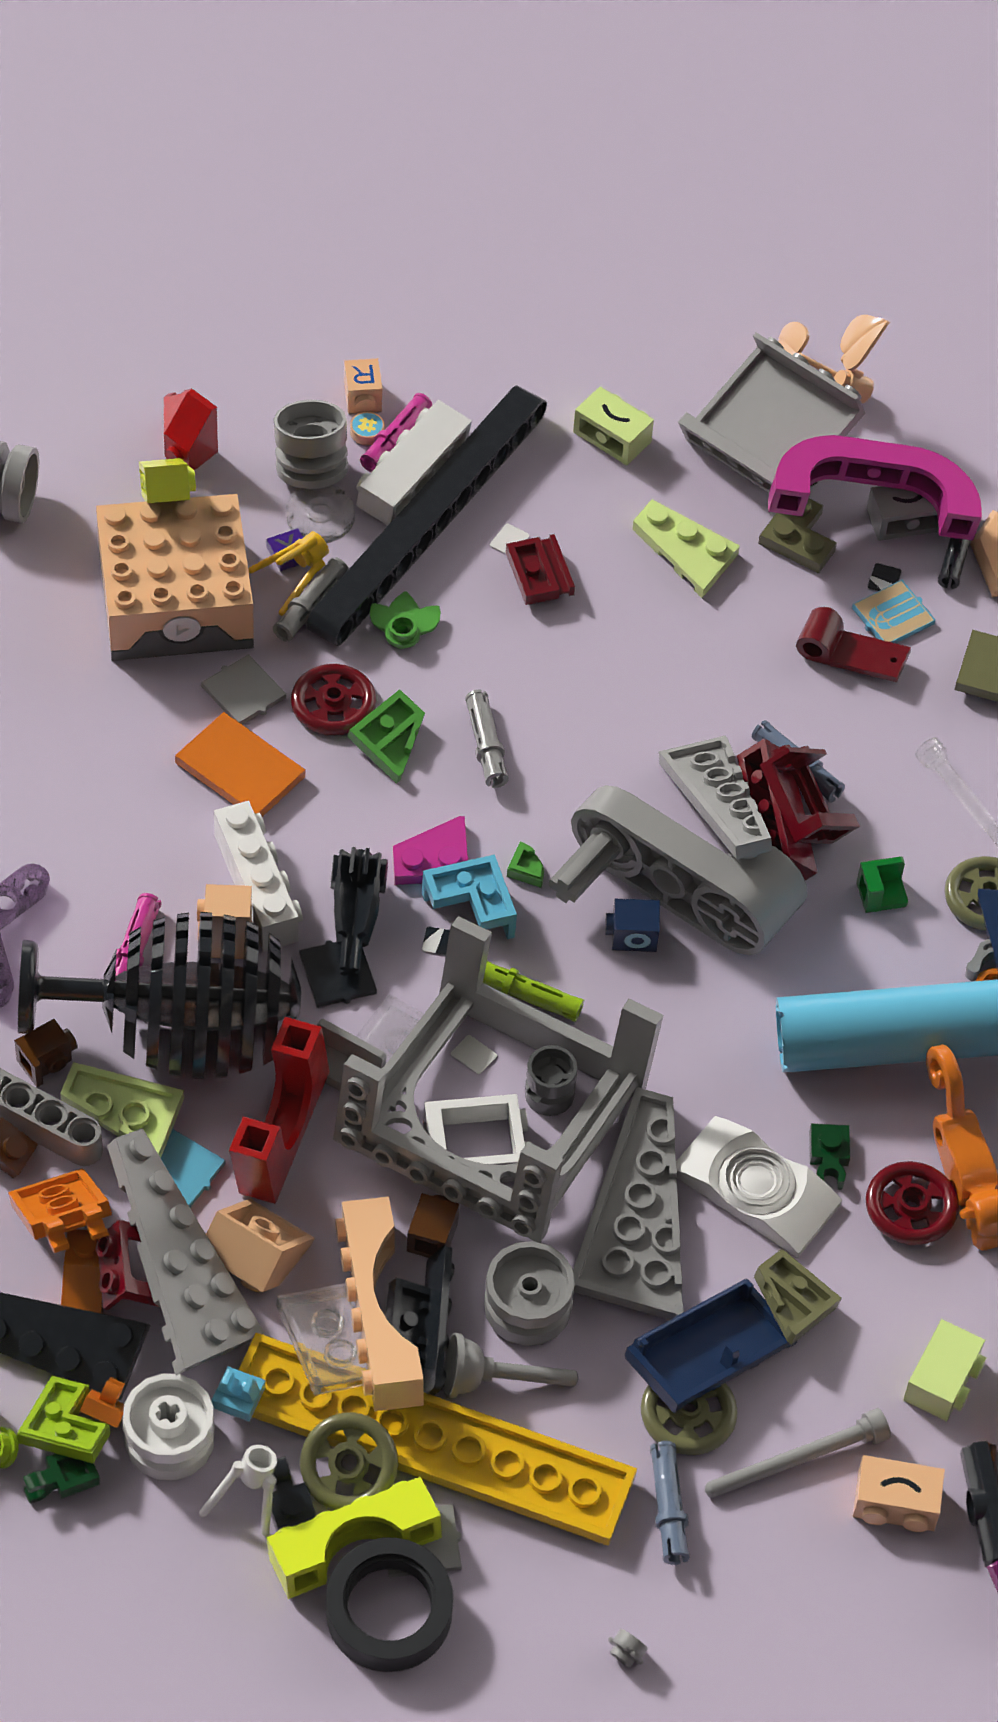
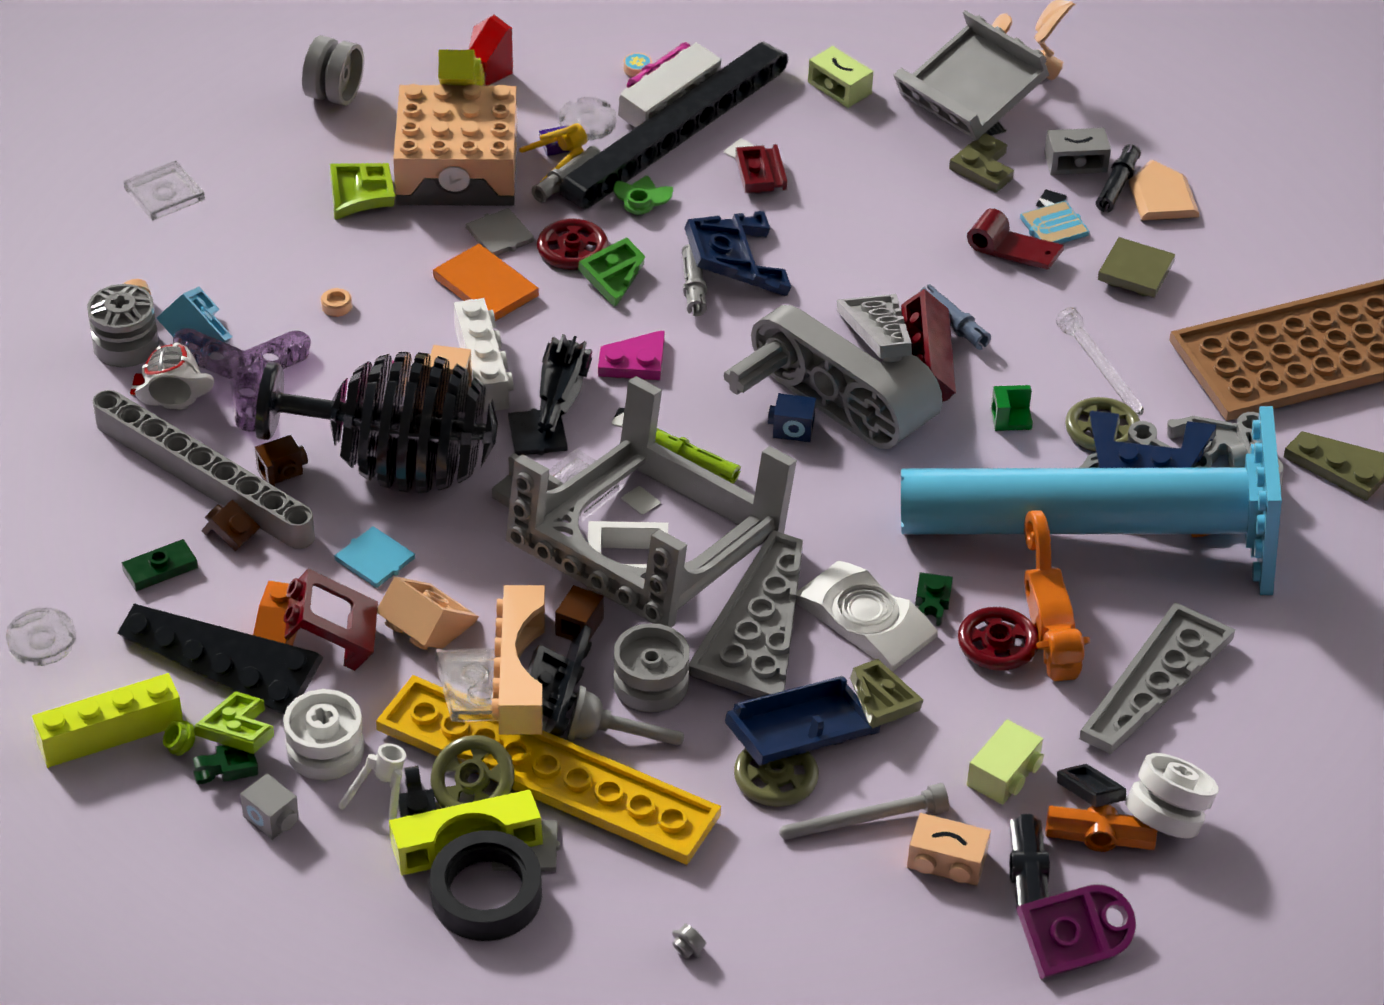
camera: 10 degrees right, 10 degrees down
orange tile [8,1168,112,1253] -> none
yellowish green wing [60,1062,184,1158] -> none
orange tile [80,1377,125,1428] -> none
light grey wing [107,1128,264,1376] -> none
medium azure tile [211,1366,265,1422] -> none
red arch [229,1017,330,1204] -> none
light grey wheel [274,400,348,489] -> none
light nougat brick [344,358,382,414] -> none
medium azure panel [422,854,517,939] -> none
bright green tile [507,841,544,888] -> none
dark grey wheel [525,1045,578,1116] -> none
yellowish green wing [632,499,740,598] -> none
sand blue pin [650,1441,690,1565] -> none
dark red window [760,745,860,844] -> none
dark pink arch [768,435,982,541] -> none
none -> light grey brick [240,773,299,840]
none -> light nougat tile [321,288,352,317]
none -> lime plate [329,163,395,219]
none -> dark blue wing [684,211,792,296]

